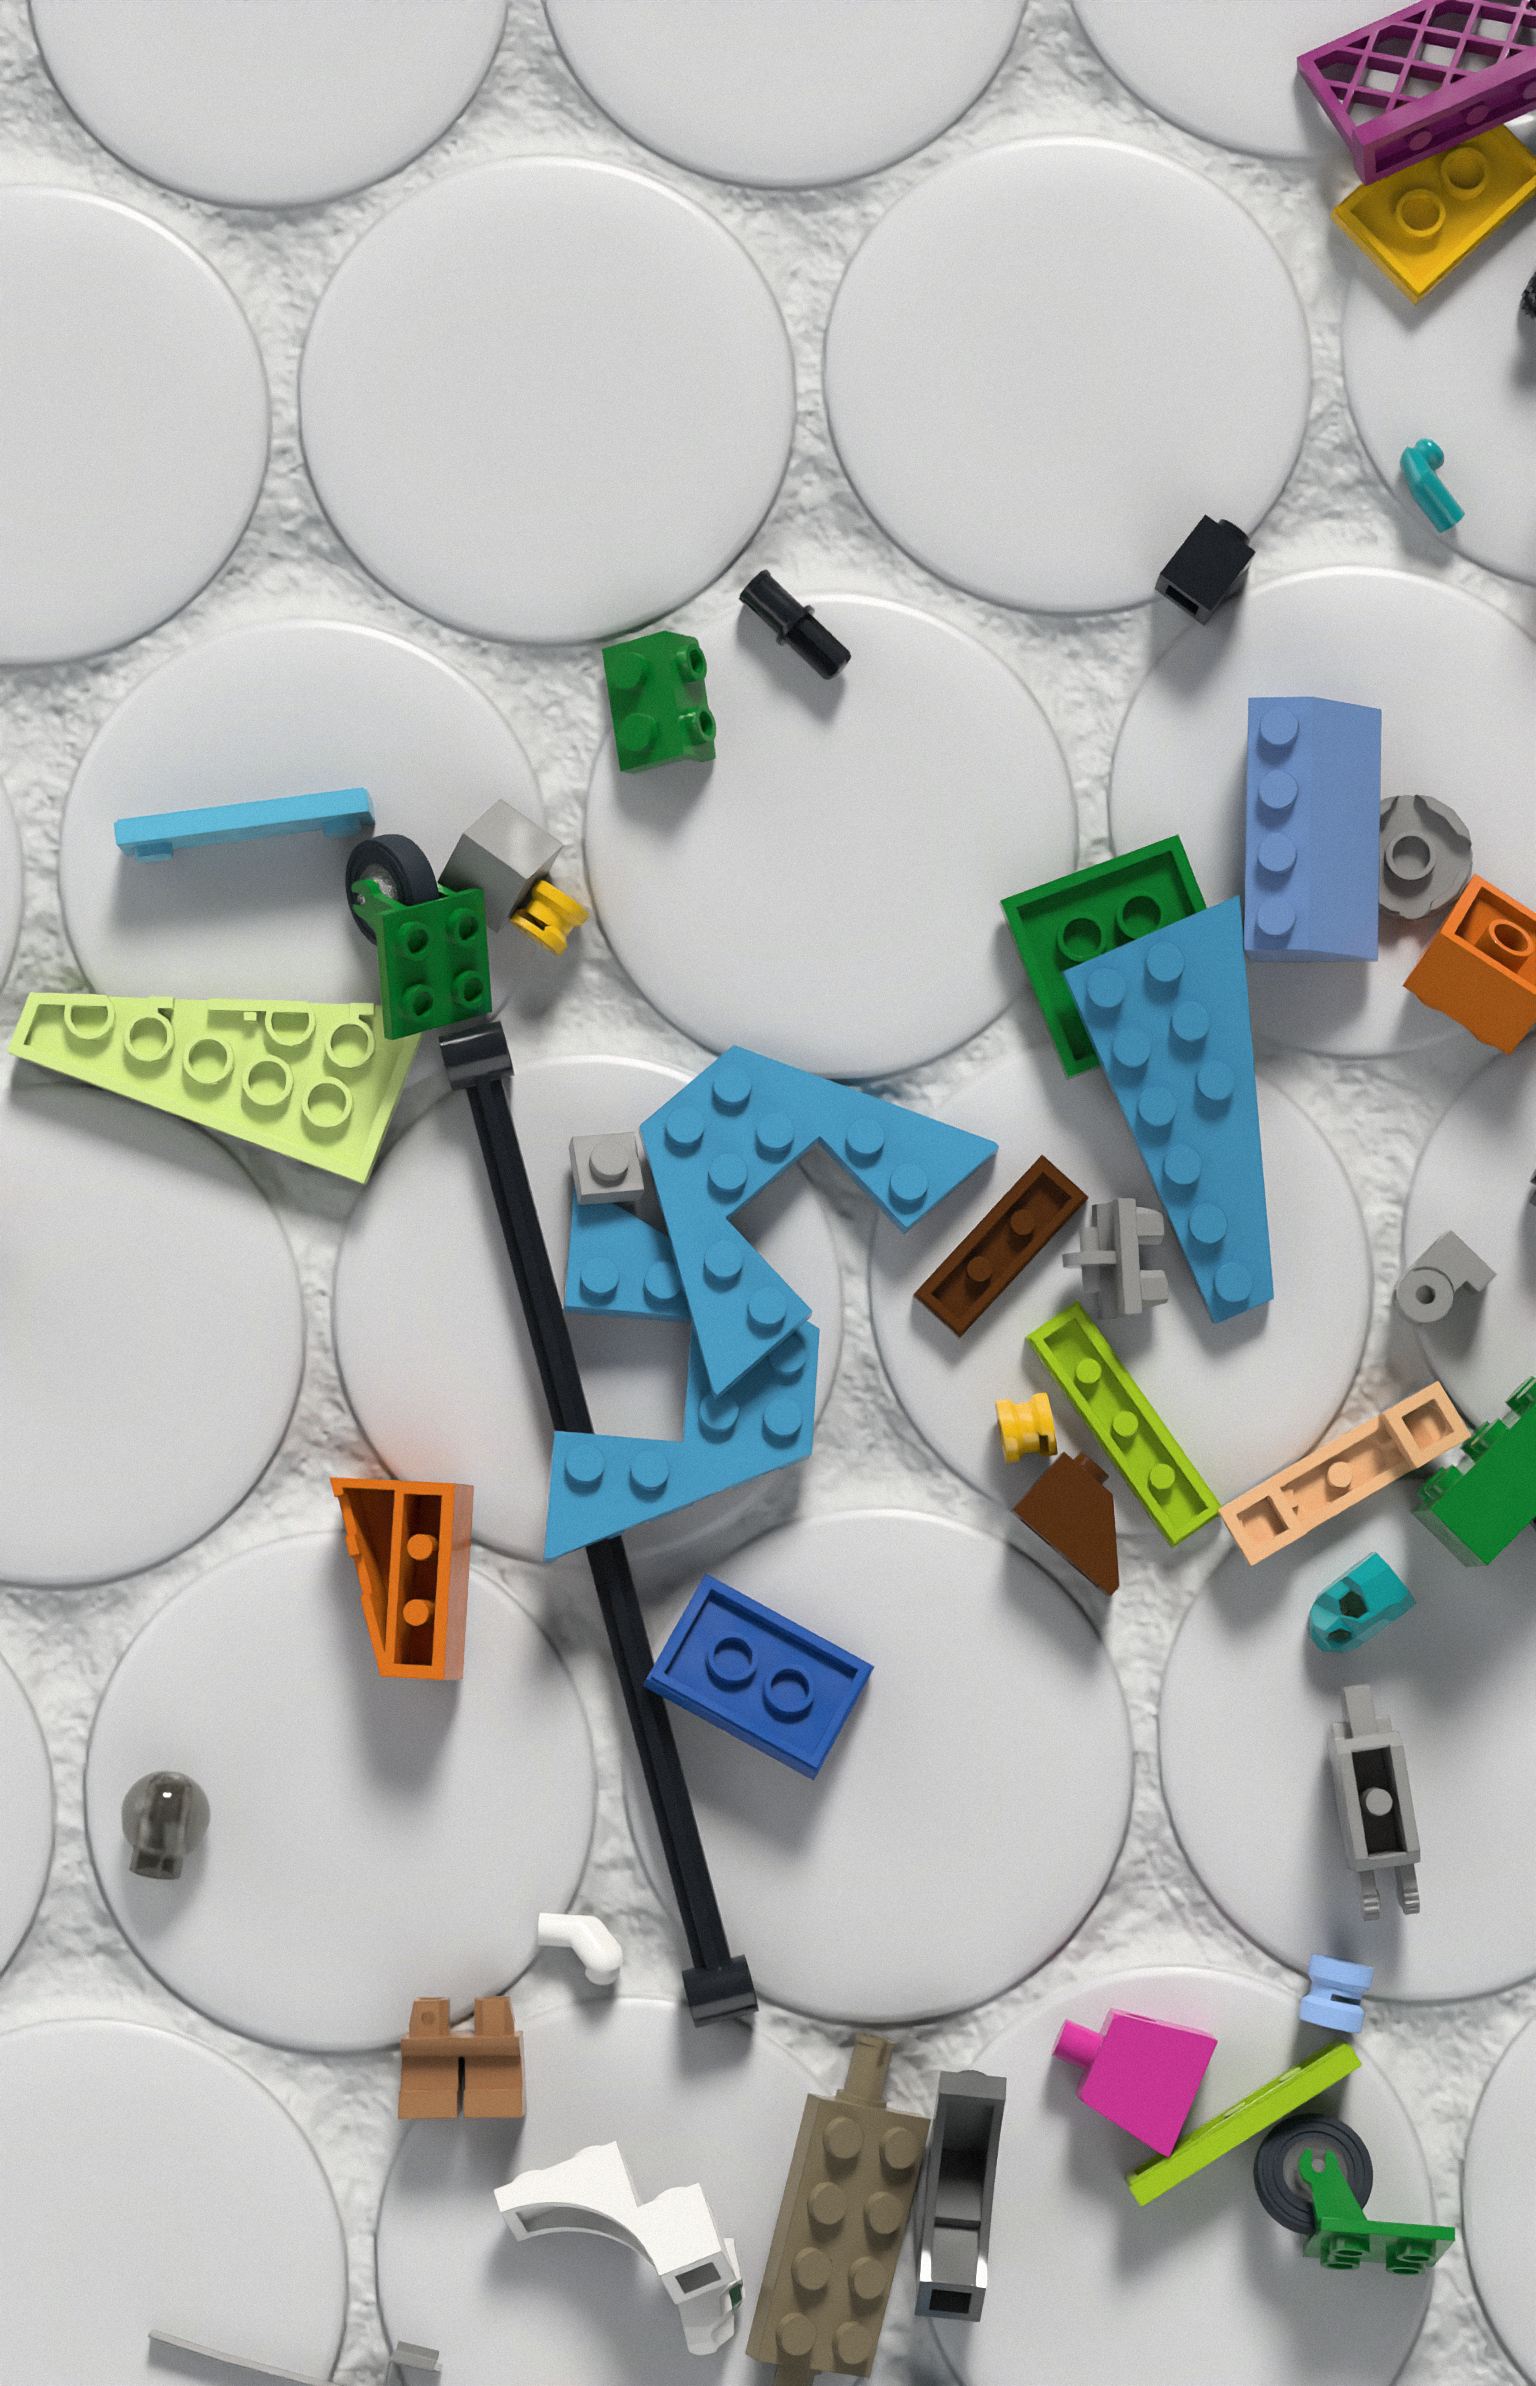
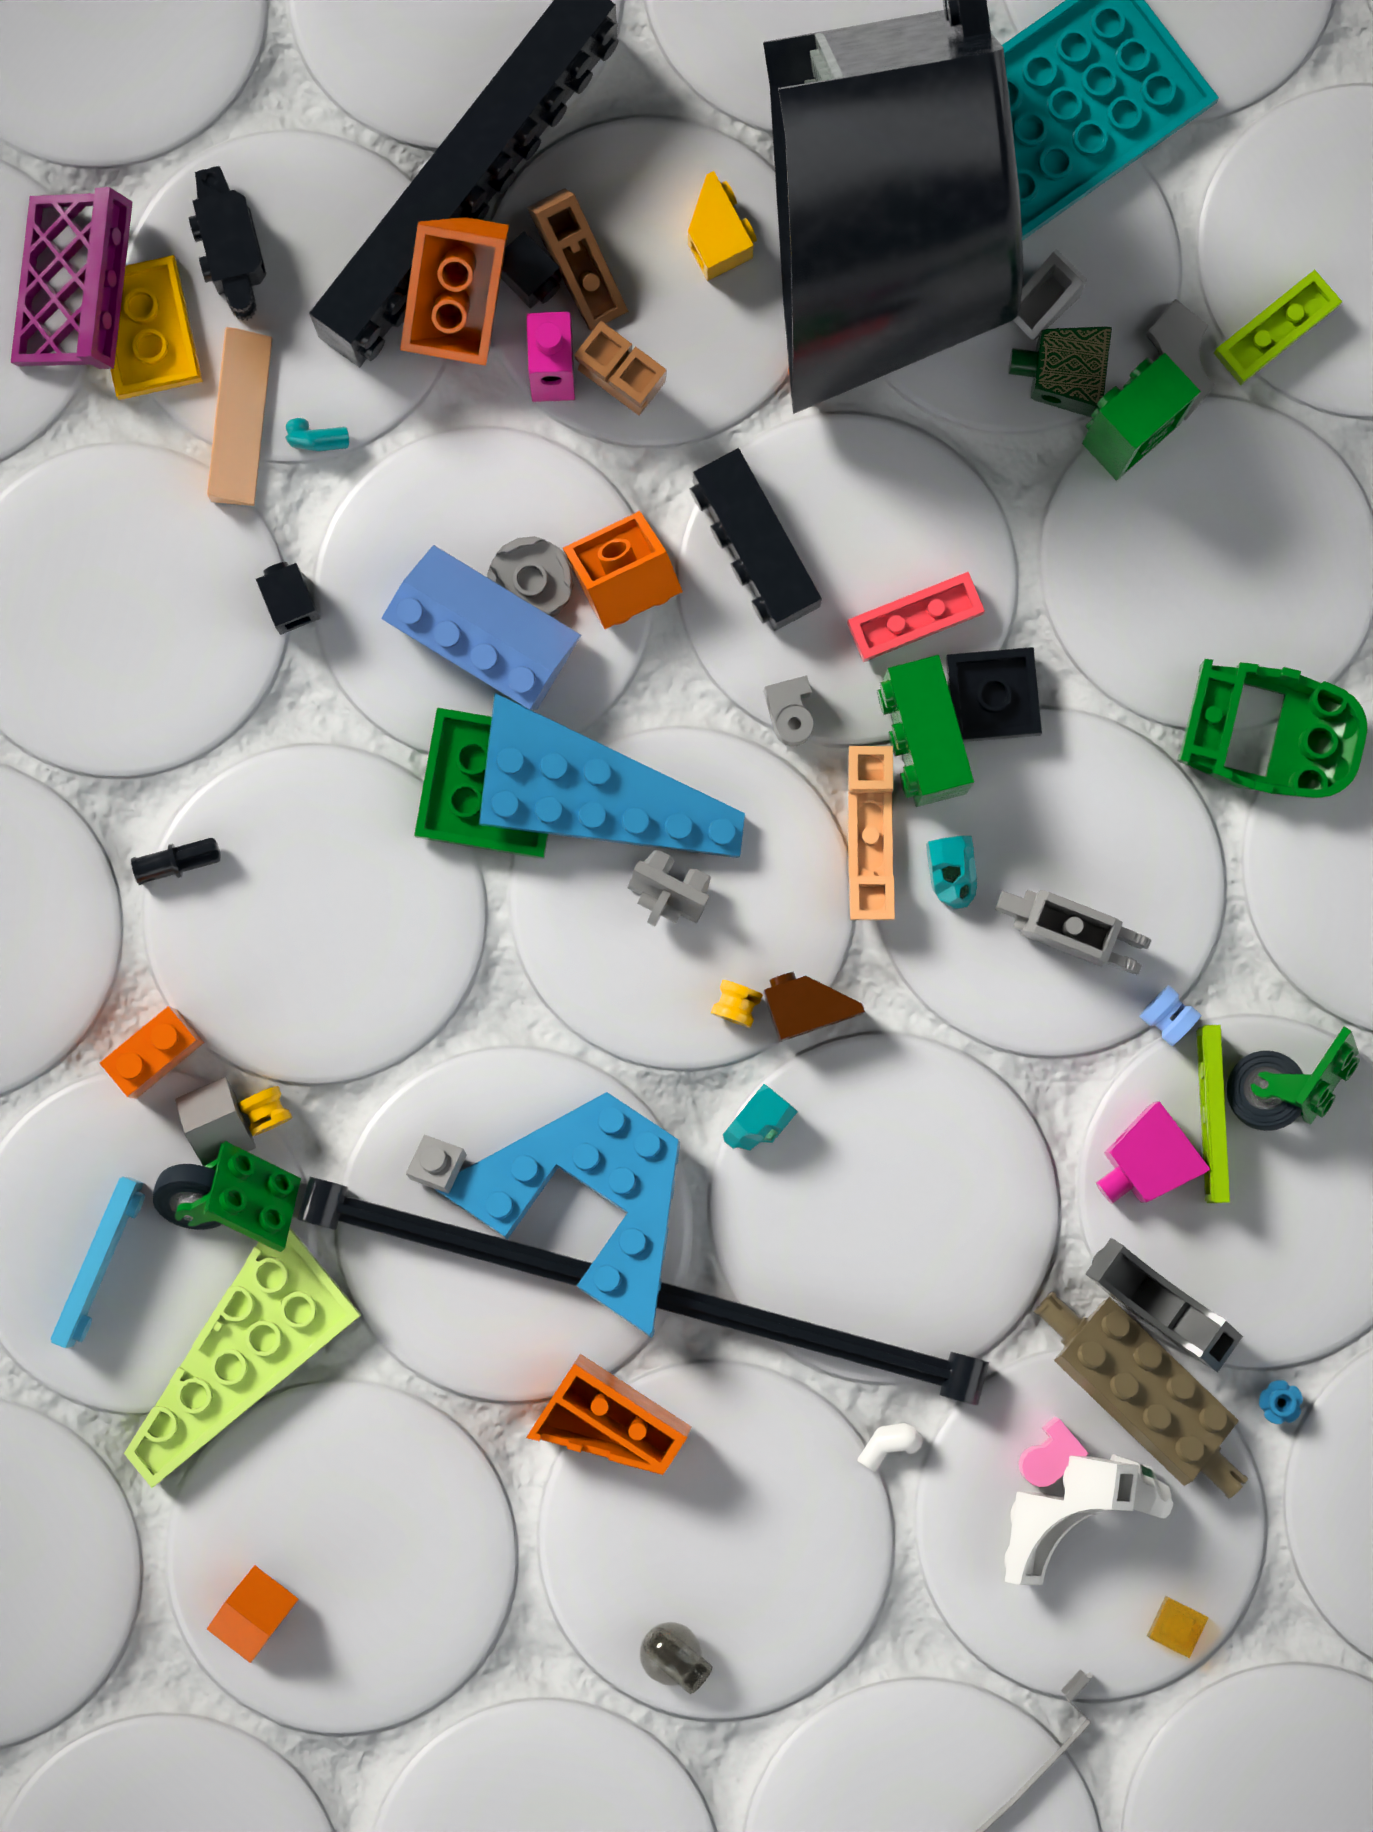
camera: 65 degrees left, 0 degrees up
medium nougat hips [398,1996,527,2119] -> none
green bracket [602,630,716,774] -> none
dark azure wing [639,1045,999,1400] -> none
blue tile [643,1573,875,1781] -> none
reddish brown tile [913,1155,1089,1339] -> none
lime tile [1025,1301,1222,1548] -> none
none -> orange brick [100,1006,204,1099]
none -> light nougat slope [207,327,273,506]
none -> teal rock [723,1084,798,1151]
none -> bright pink leg [1018,1417,1089,1487]

